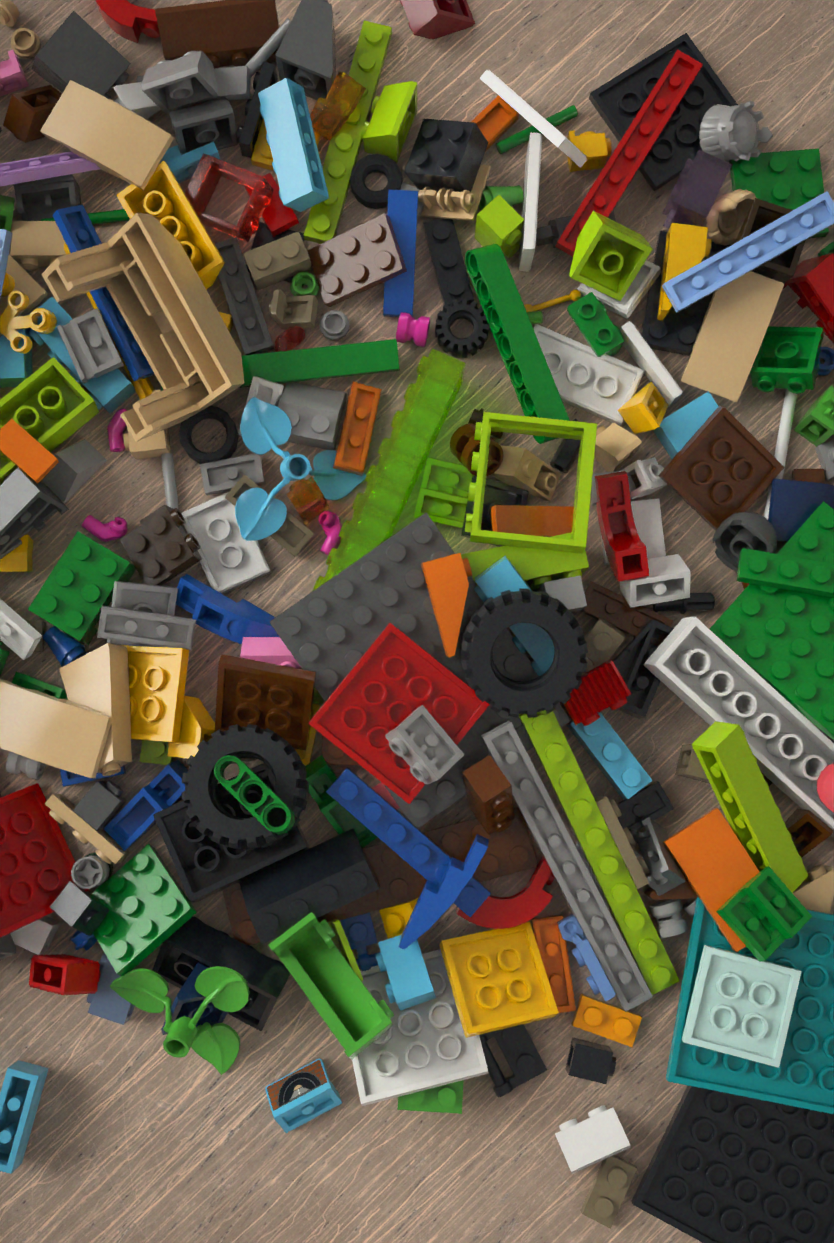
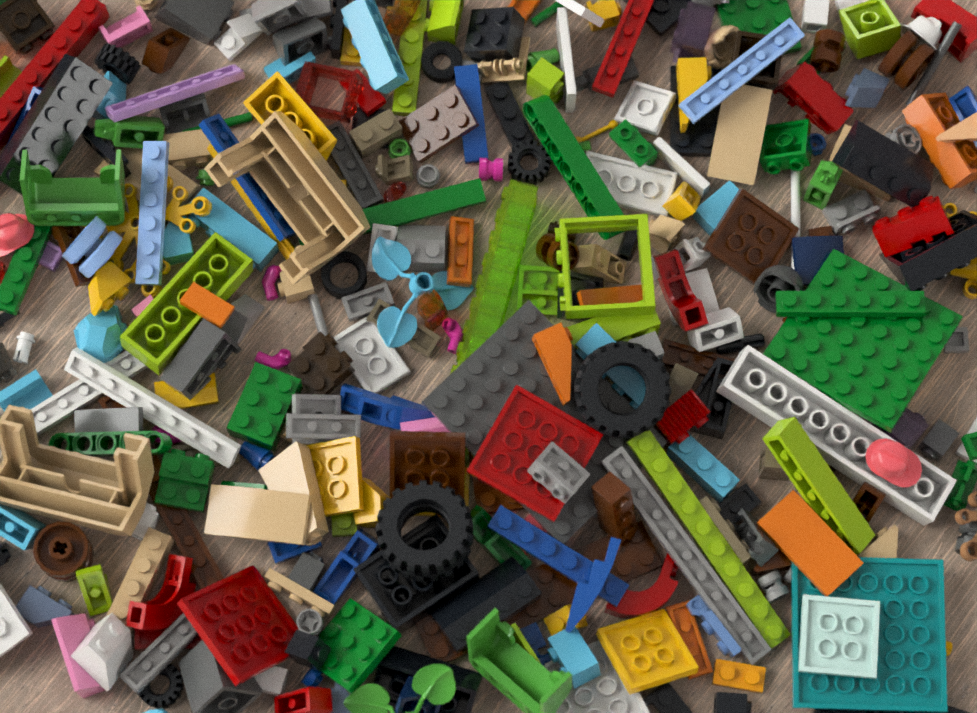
camera: 10 degrees left, 10 degrees down
light grey wheel [6,752,46,780] -> none
tan slope [40,80,174,190] -> none
light grey plate [57,308,124,383] -> none
green beam [214,755,295,834] -> none
lime slope [569,210,653,301] -> none
green slope [716,866,812,962] -> none

